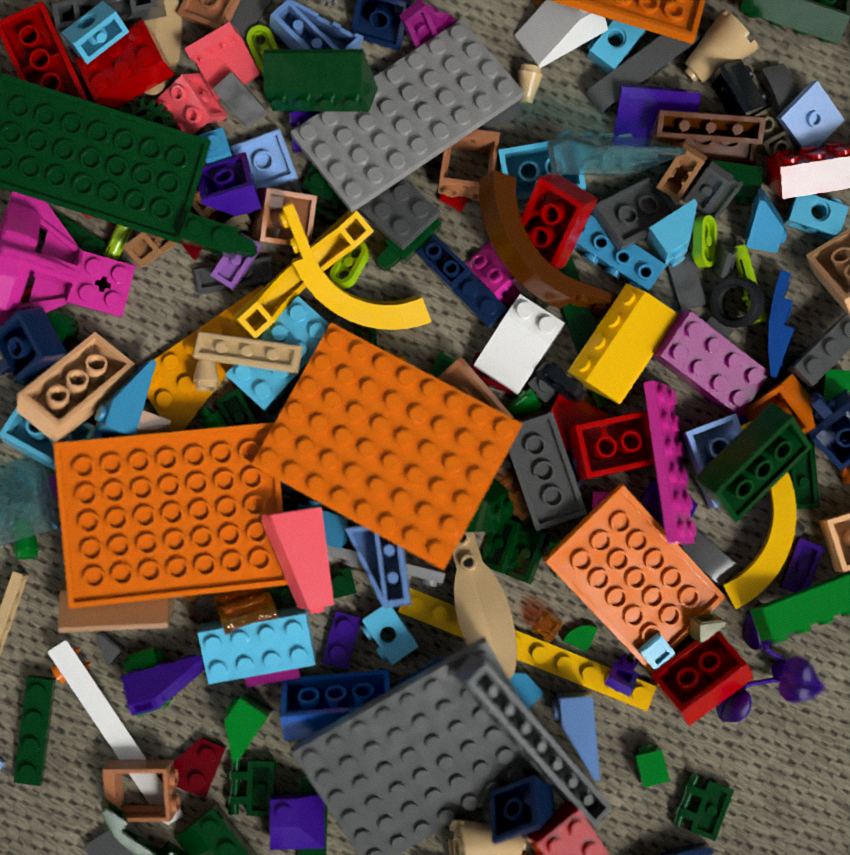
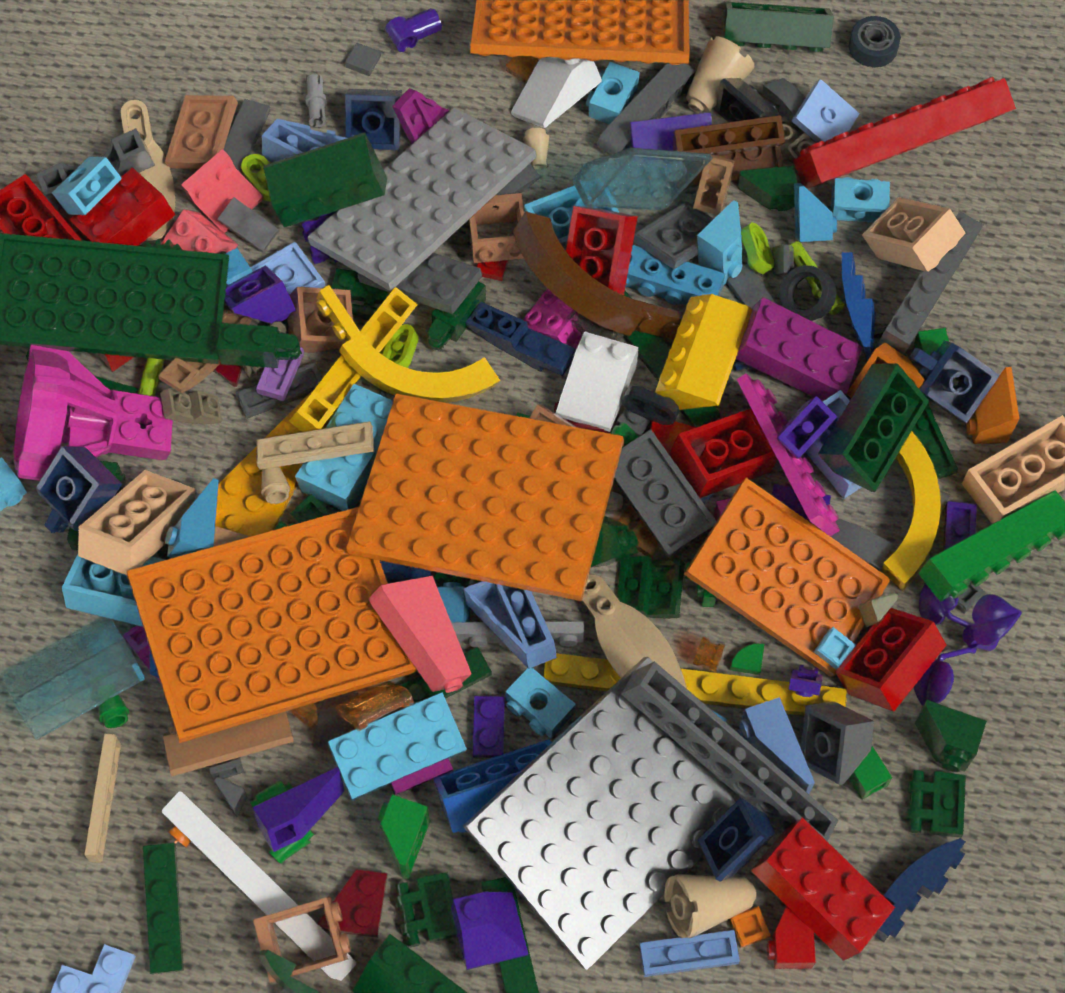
camera: 15 degrees left, 20 degrees down
dark grey plate [684,162,744,221] -> none
none -> dark tan slope [161,388,222,424]
none -> dark purple slope [776,396,838,459]
none -> dark grey slope [801,701,874,785]
none -> dark green slope [915,700,987,772]

